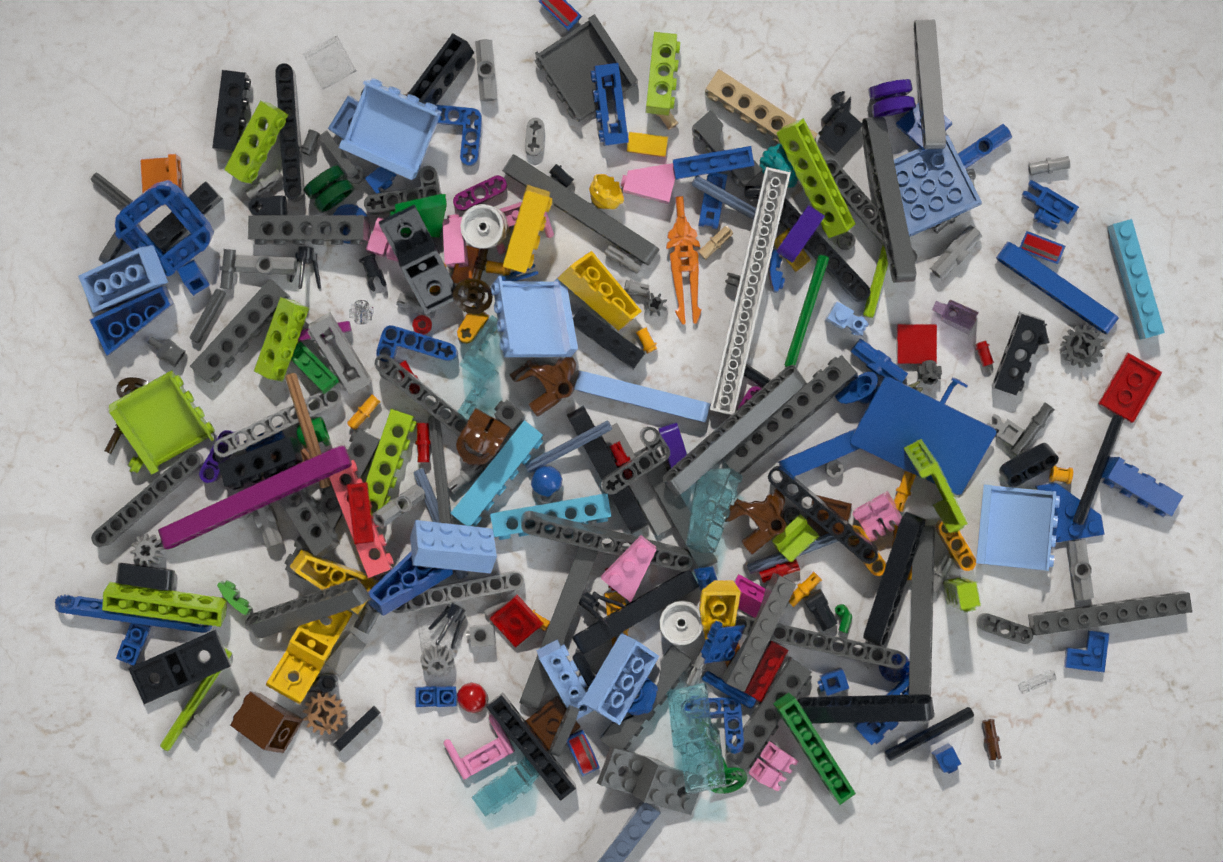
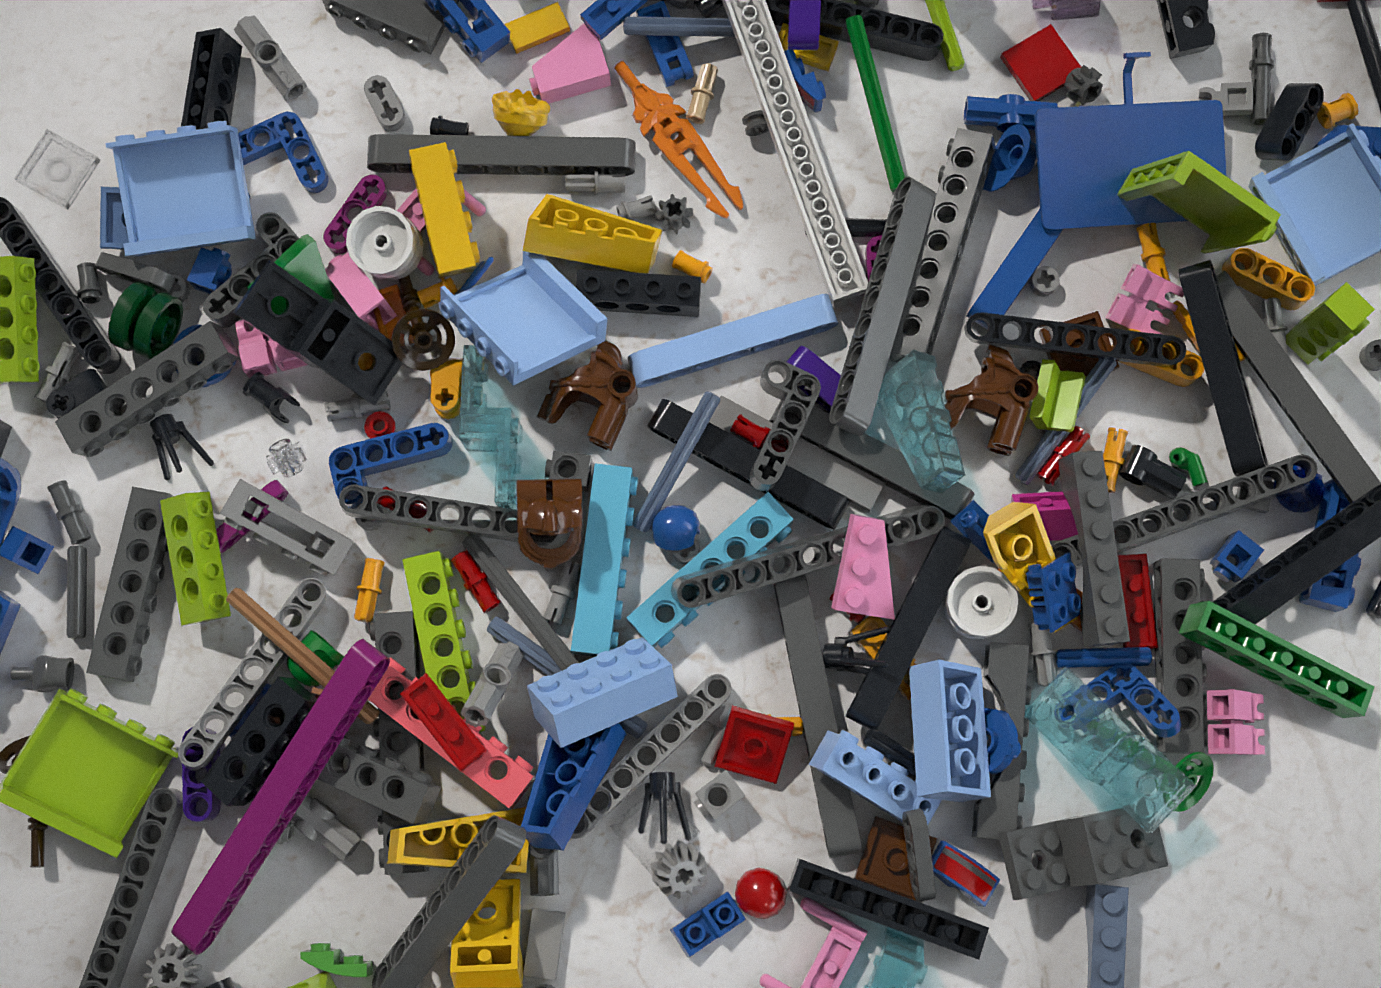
camera: 30 degrees left, 10 degrees down
lime plate [127,456,143,473] -> none
light grey piece [235,255,298,275] -> none
green plate [291,341,339,394] -> none
light blue brick [825,301,869,336] -> none
red pin [975,340,994,367] -> none

